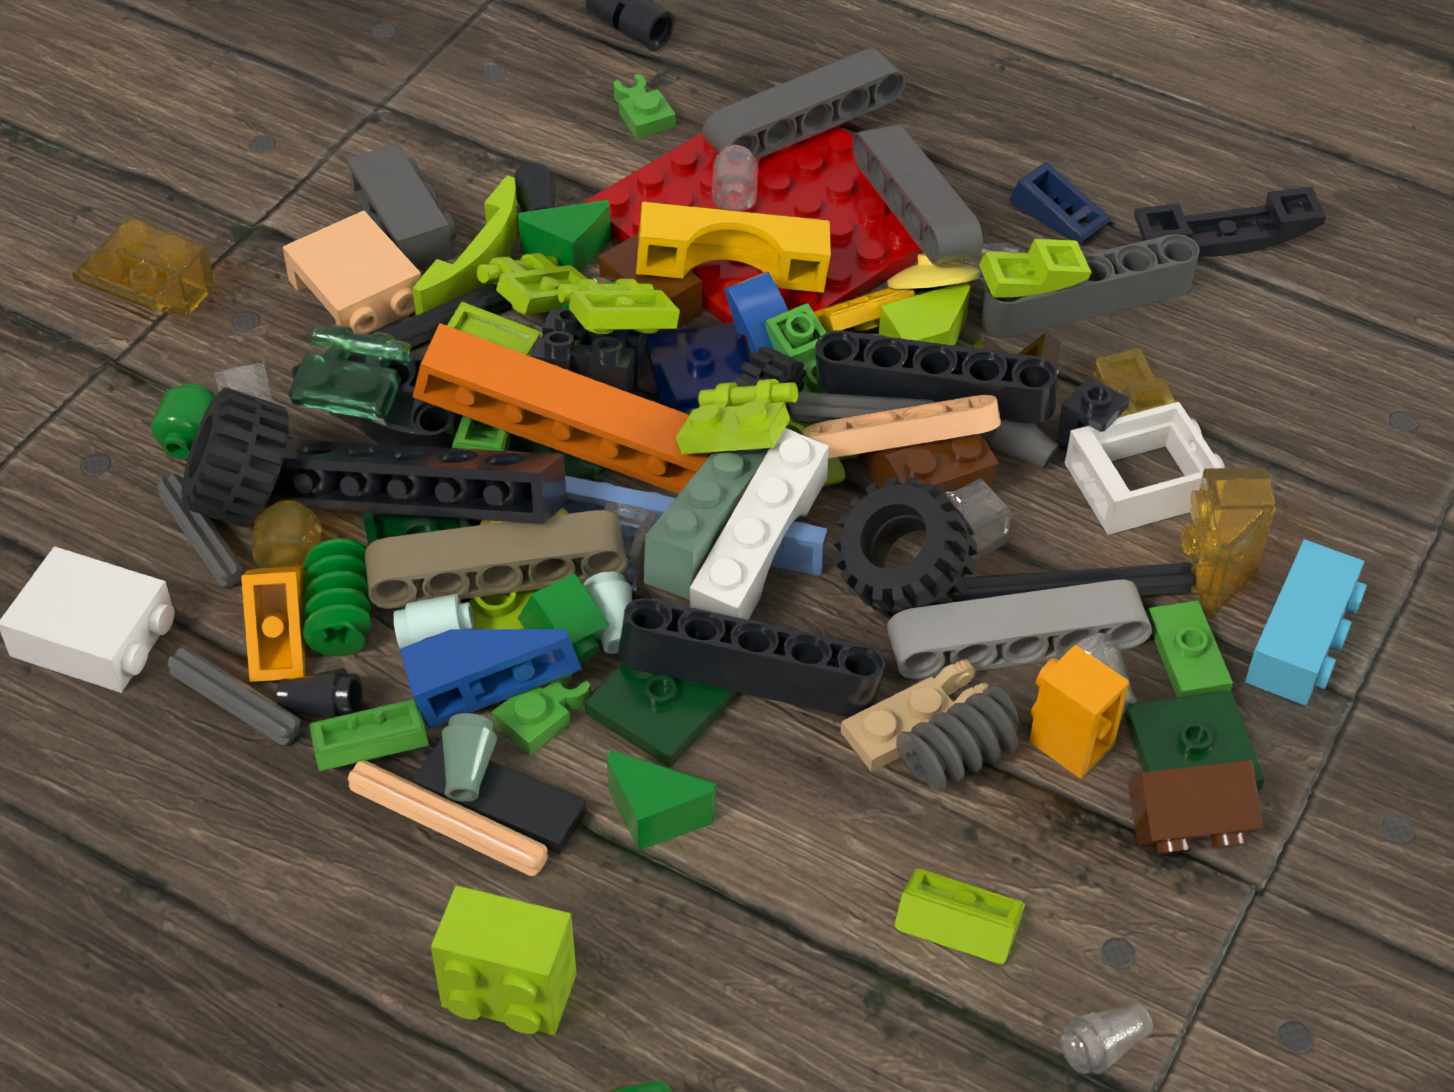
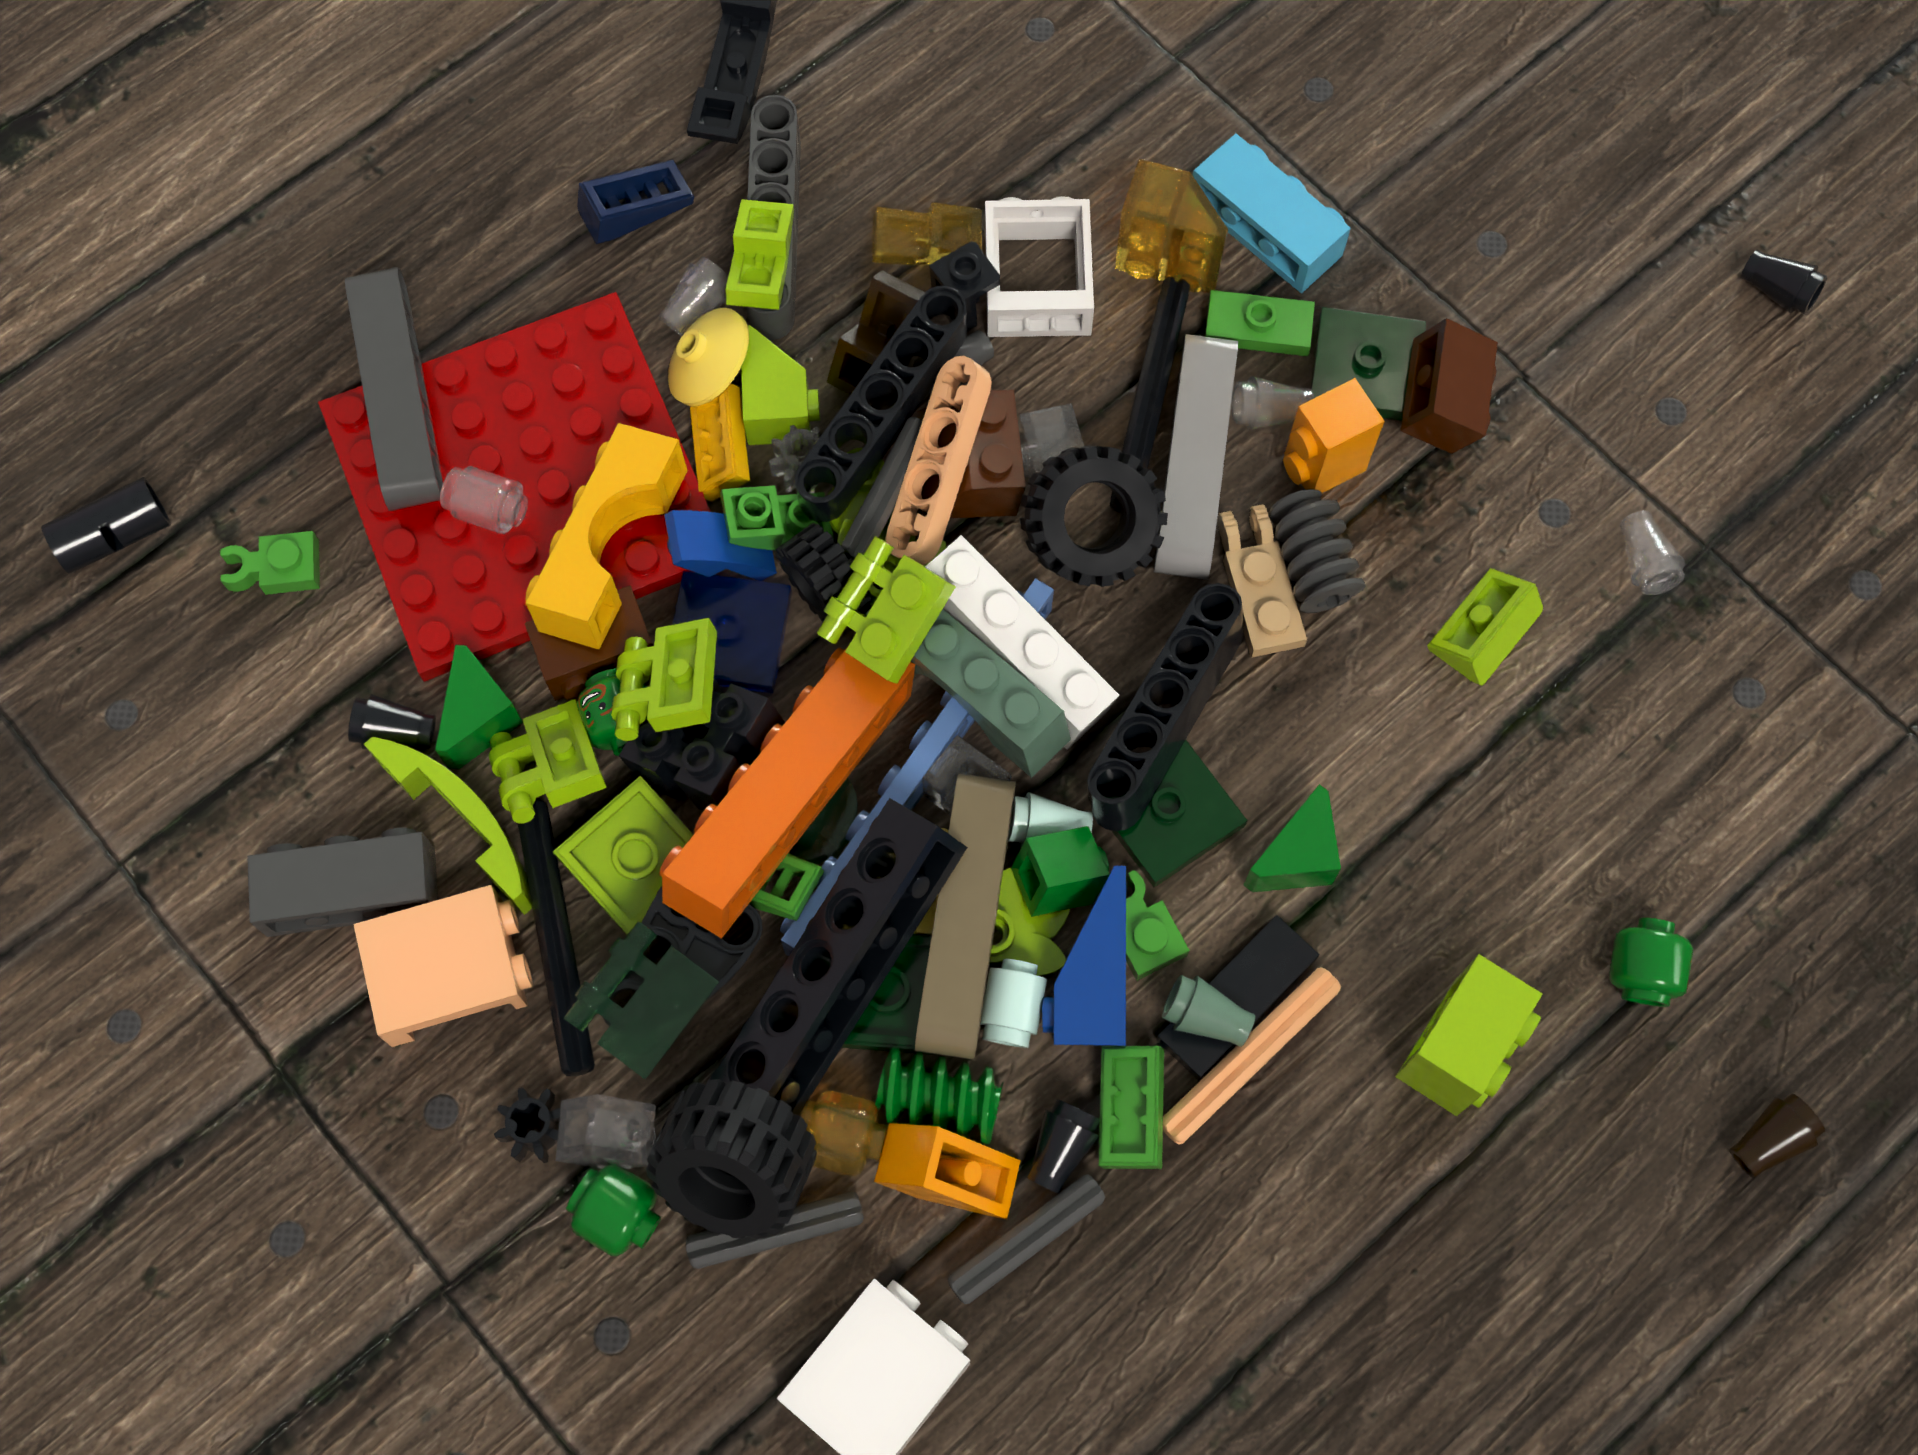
camera: 70 degrees left, 20 degrees up
clear yellow slope [72,216,215,315] -> none
dark grey beam [852,123,983,265] -> none
none -> black gear [494,1087,572,1163]

